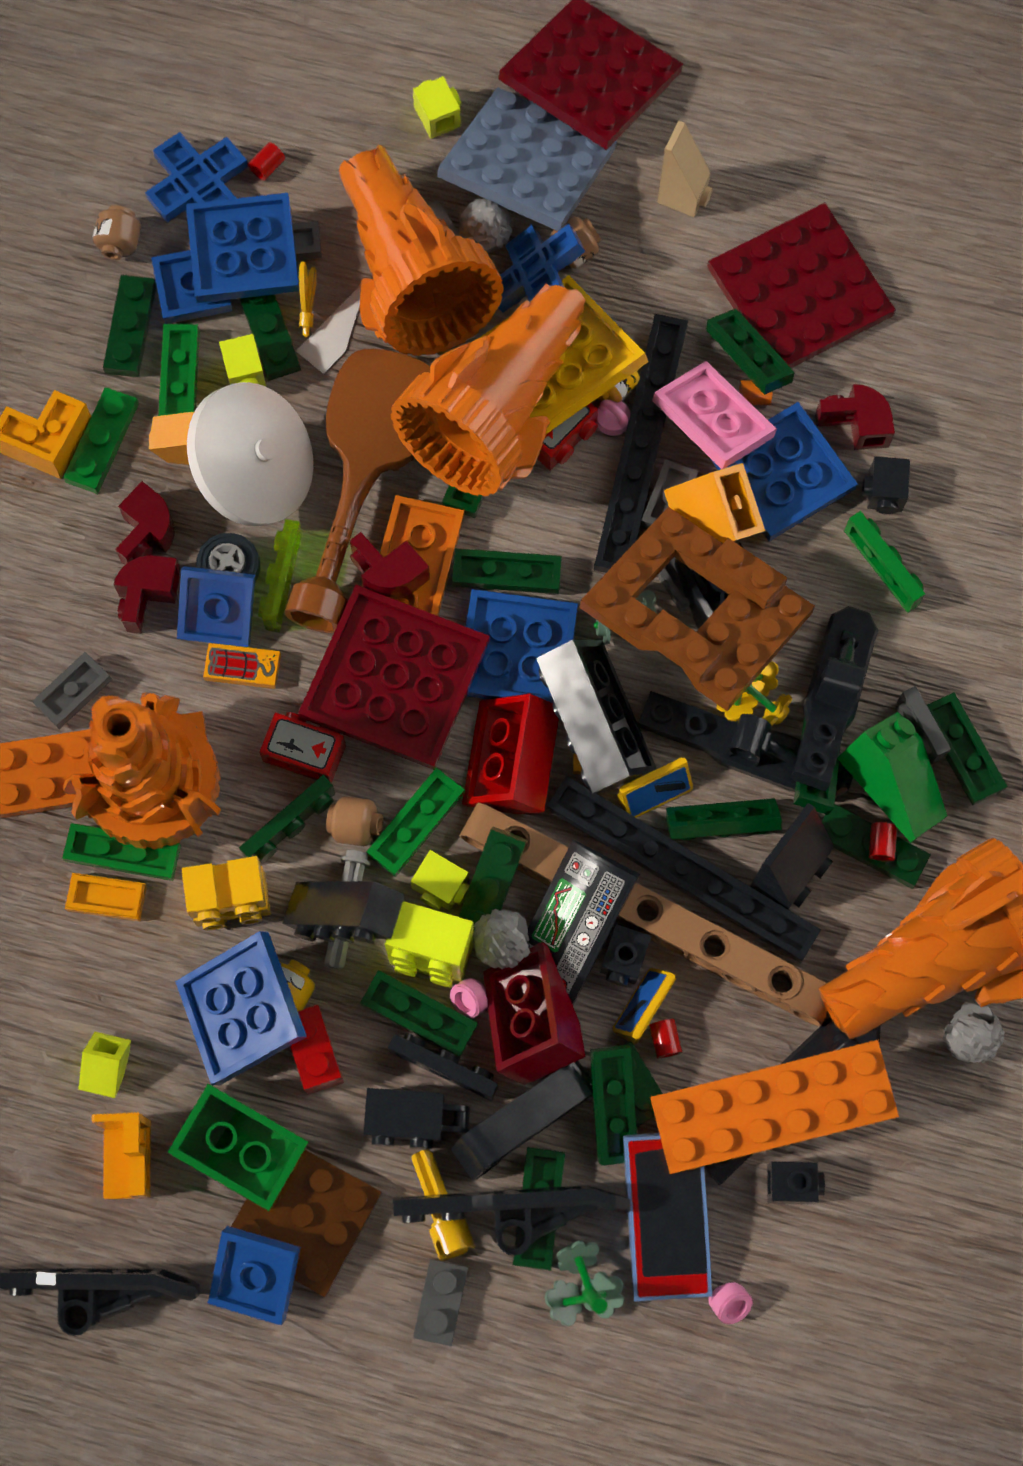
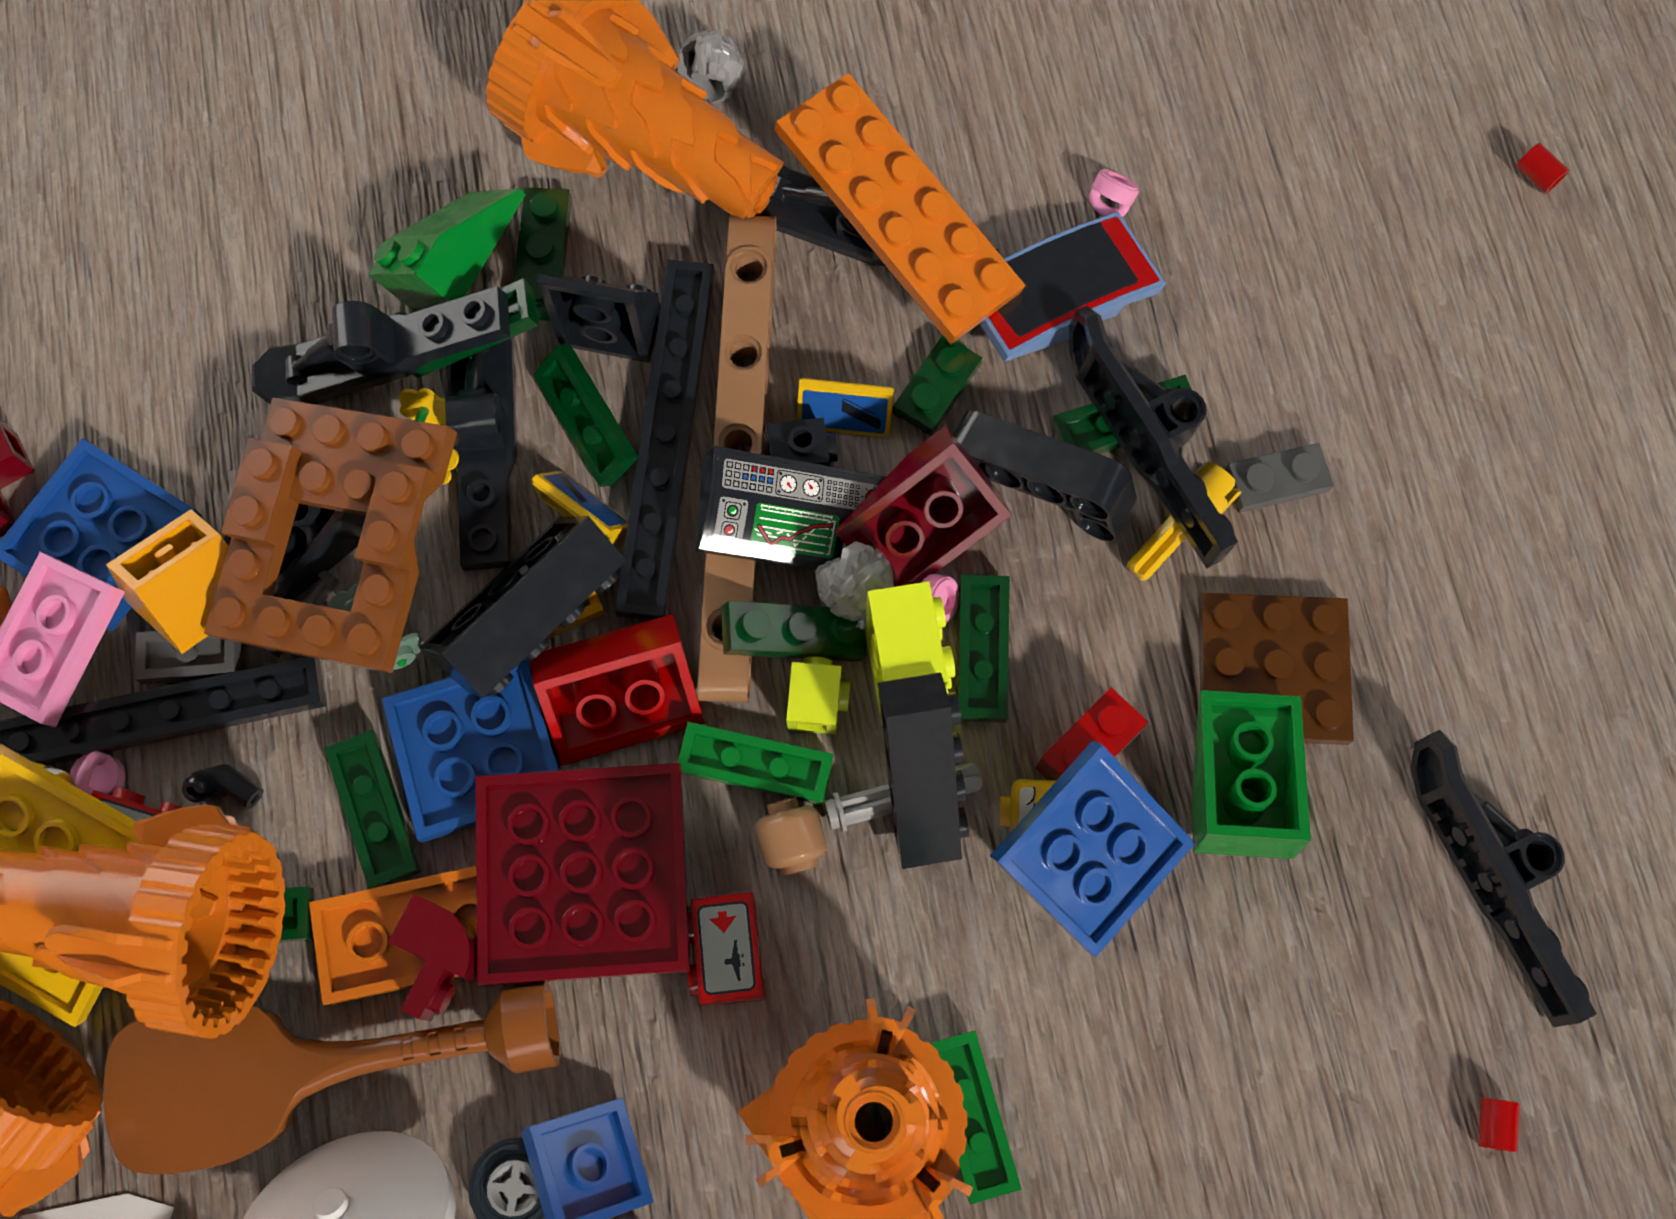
camera: 115 degrees left, 0 degrees up
light orange tile [65,873,147,922] -> none
neon yellow brick [78,1032,131,1098] -> none
light orange panel [92,1112,151,1200] -> none
yellow brick [181,856,271,930] -> none
tile [203,643,281,689] -> none
blue plate [208,1226,300,1326] -> none
dark green plate [239,775,335,863] -> none
clear neon green plate [258,519,303,633] -> none
black brick [363,1088,471,1150] -> none
black plate [388,1033,498,1102] -> none
sand green plant [545,1241,624,1326] -> none
dark green plate [590,1045,637,1166] -> none
red hinge [649,1019,683,1059] -> none
black brick [767,1161,825,1205] -> none
green plate [844,511,926,613] -> none
black brick [862,456,910,515] -> none
red hinge [869,822,897,861] -> none
dark grey plate [896,686,951,765] -> none
dark green plate [927,692,1008,805] -> none
none -> black arm [182,764,264,809]

